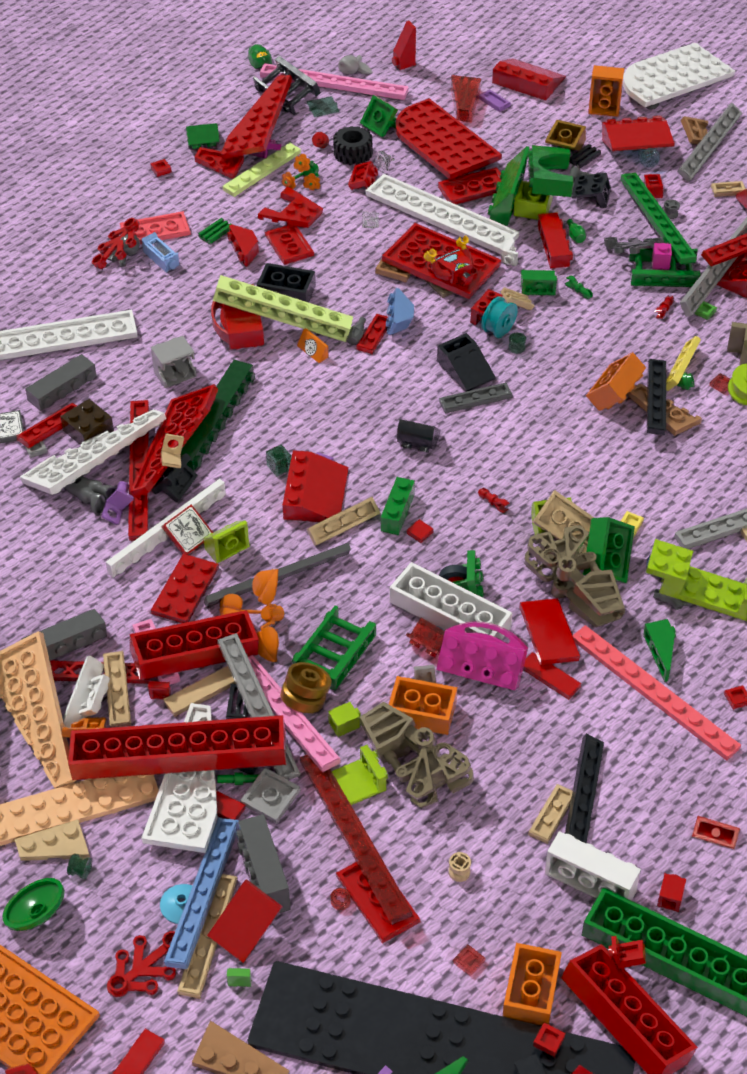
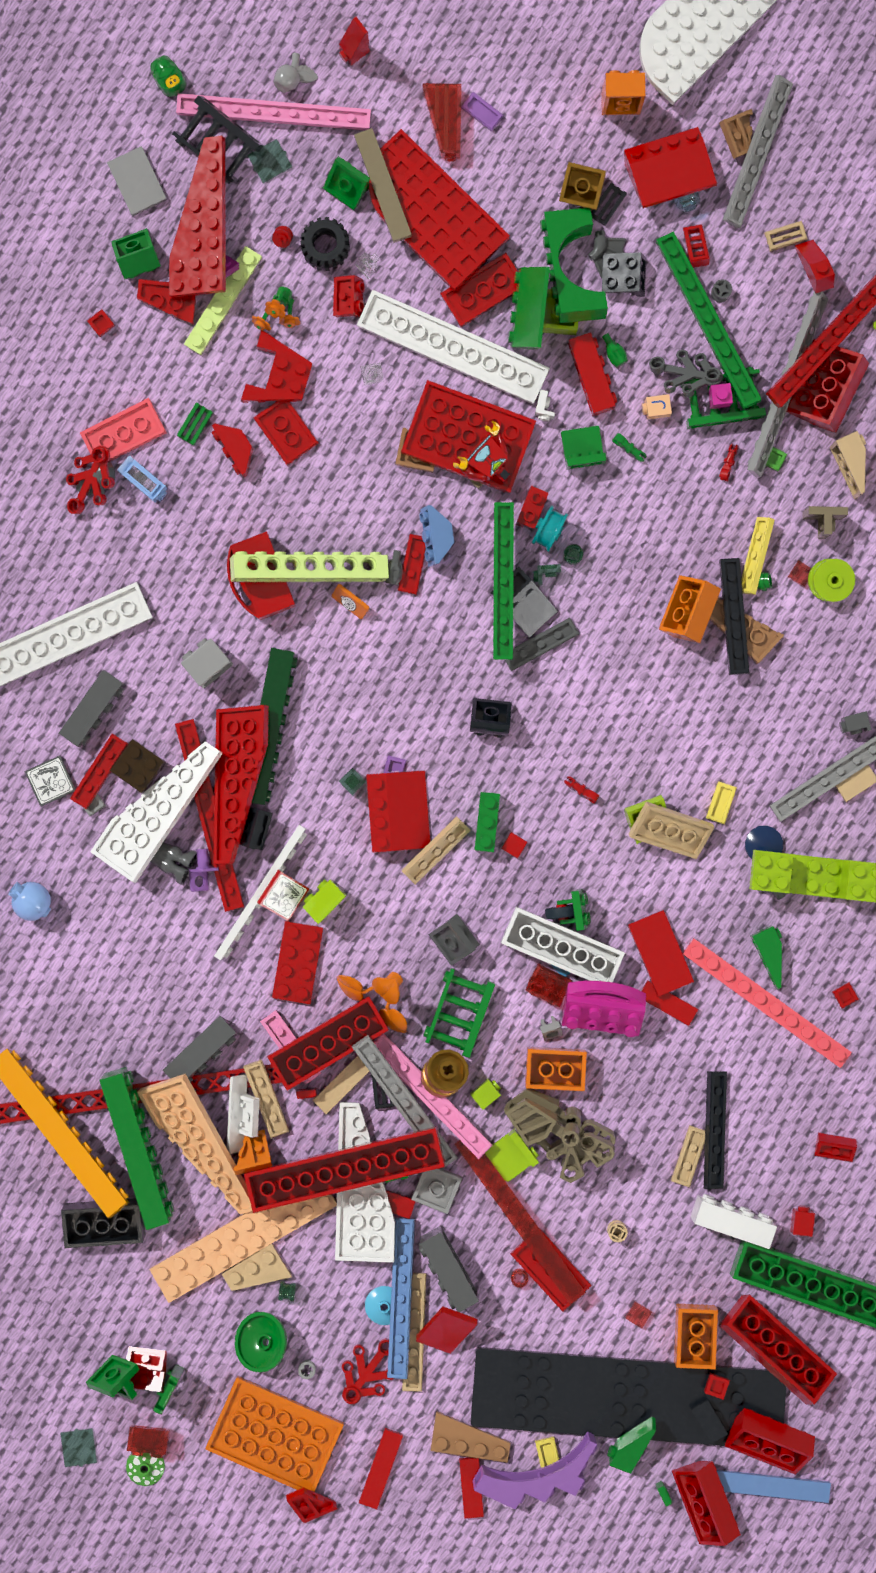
camera: 15 degrees left, 40 degrees up
tan bracket [161,434,184,468] -> none
dark grey tile [204,543,351,608] -> none
bright green tile [227,968,252,987] -> none
black brick [256,263,316,303] -> none
red slope [492,58,566,101] -> none
tan tile [501,287,535,310] -> none
dark tan piece [524,525,625,628] -> none
green slope [583,517,635,583] -> none
red bracket [608,936,646,969] -> none
none -> light grey tile [107,146,167,216]
none -> light grey bush [298,1360,316,1379]
none -> dark tan tile [354,128,412,243]
none -> dark grey bracket [428,914,480,966]
none -> green plate [493,502,514,660]
none -> clear green bracket [533,564,561,586]
none -> light nougat brick [642,394,672,420]

